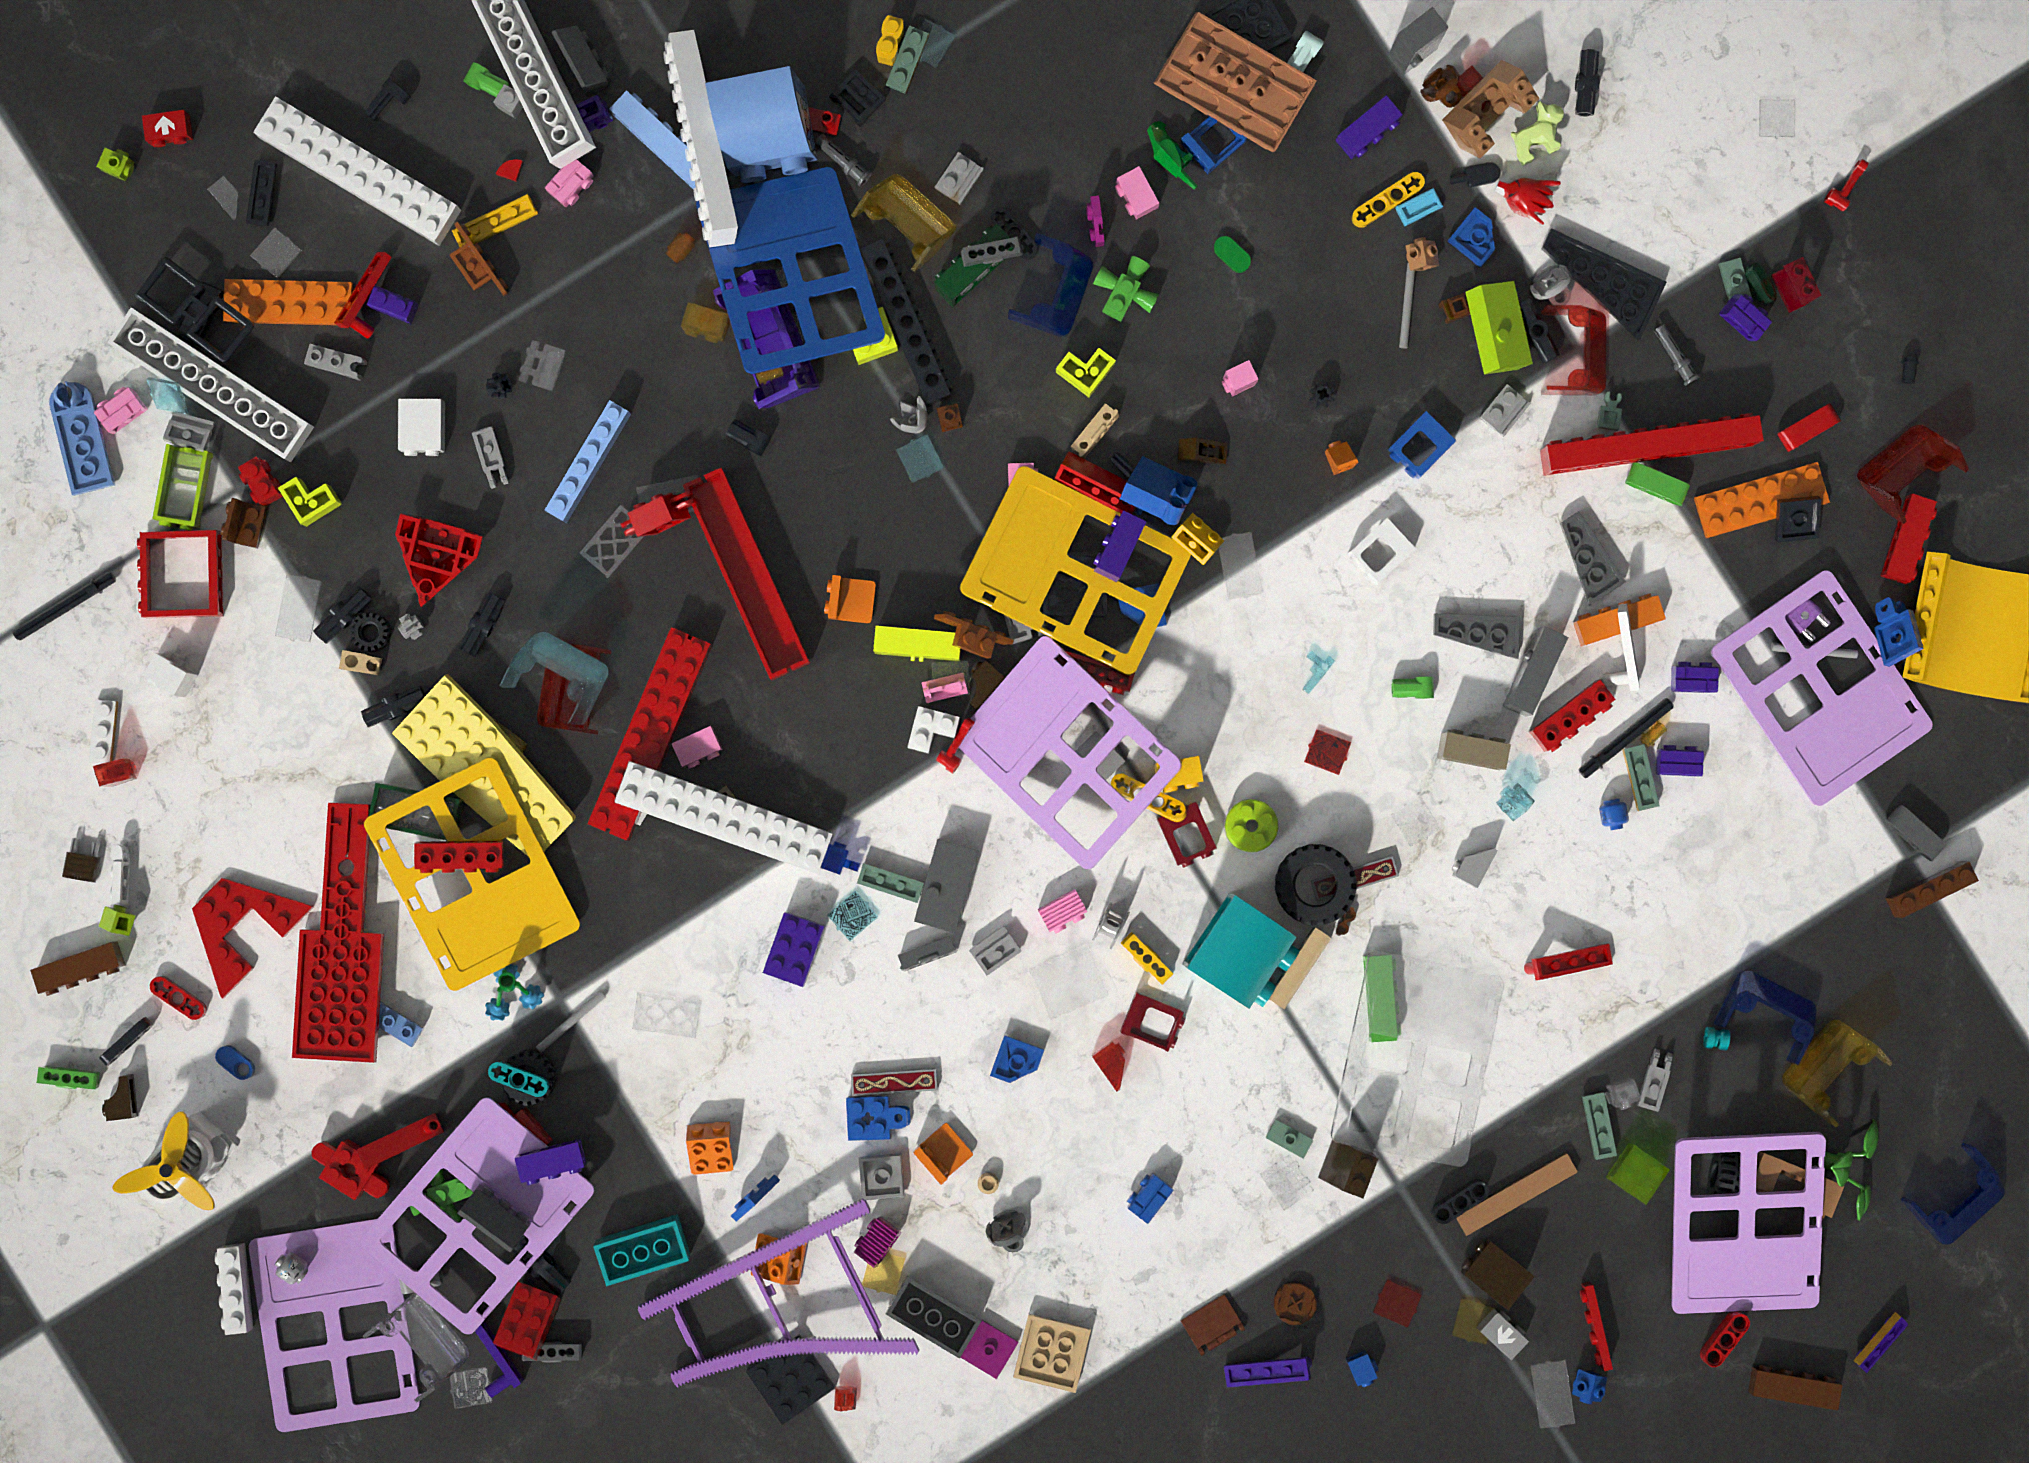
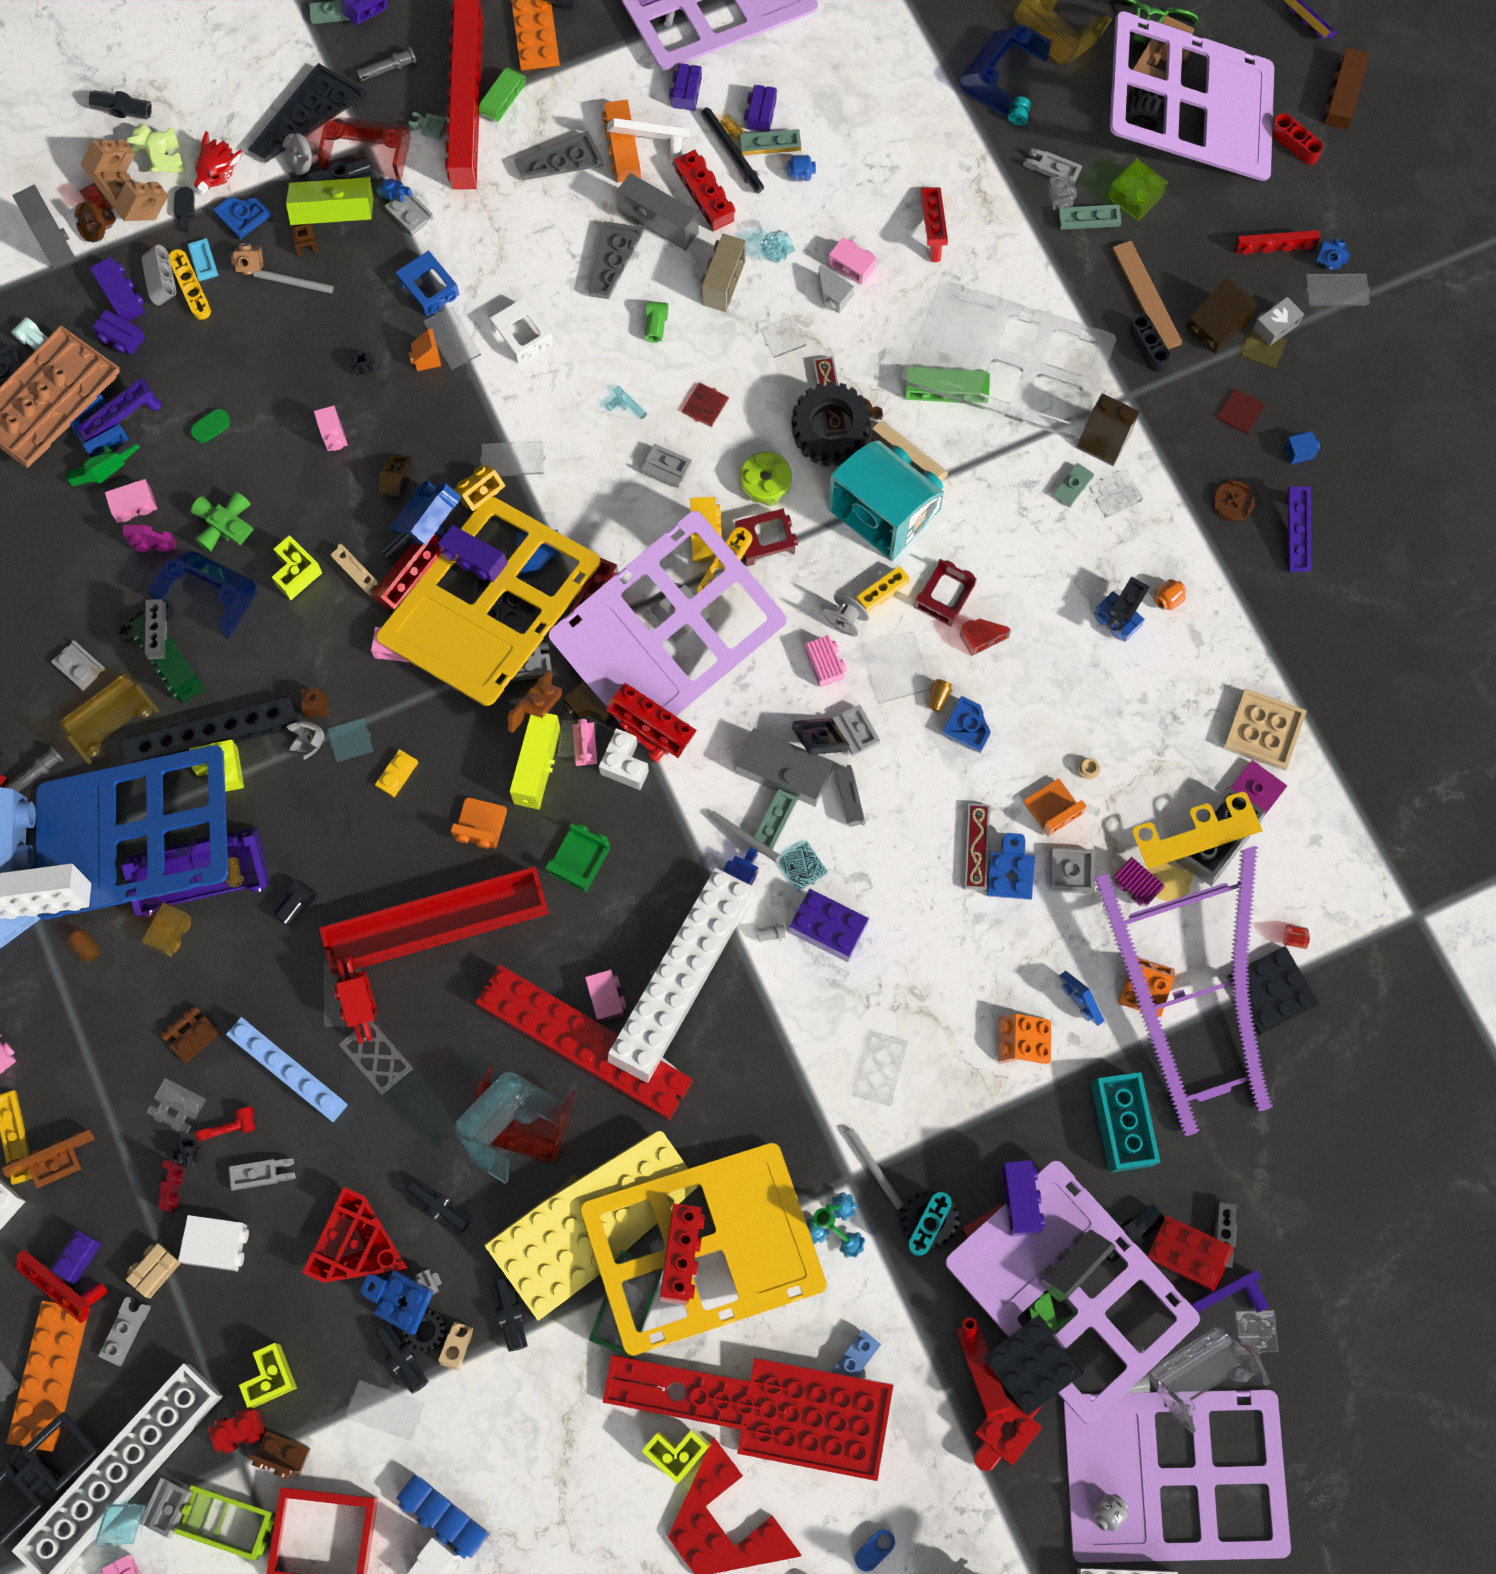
camera: 85 degrees left, 15 degrees down
dark grey tile [985,1210,1028,1253] -> none
copper piece [1180,1294,1245,1356] -> none
none -> dark purple piece [77,377,161,442]
none -> dark purple brick [93,310,145,355]
none -> tan brick [125,1243,181,1298]
none -> light grey beam [141,245,176,306]
none -> dark red wing [159,1160,184,1213]
none -> reddish brown plate [160,1005,221,1064]
none -> red brick [195,1107,256,1141]
none -> blue plate [361,1270,434,1334]
none -> yellow plate [375,749,418,798]
none -> blue plate [376,178,413,203]
none -> blue brick [396,1474,490,1559]
none -> clear piece [423,307,481,370]
none -> green panel [545,823,611,893]
none -> red brick [606,683,697,758]
none -> light grey plate [641,444,692,488]
none -> neon yellow brick [642,1428,711,1484]
none -> light grey bar [709,811,781,863]
none -> light grey pin [757,923,786,942]
none -> black plate [791,718,849,755]
none -> bright pink brick [828,237,876,285]
none -> pearl gold cone [929,679,953,712]
none -> black plate [983,1314,1084,1416]
none -> black plate [1106,576,1150,634]
none -> yellow piece [1132,792,1263,869]
none -> orange head [1154,579,1186,611]

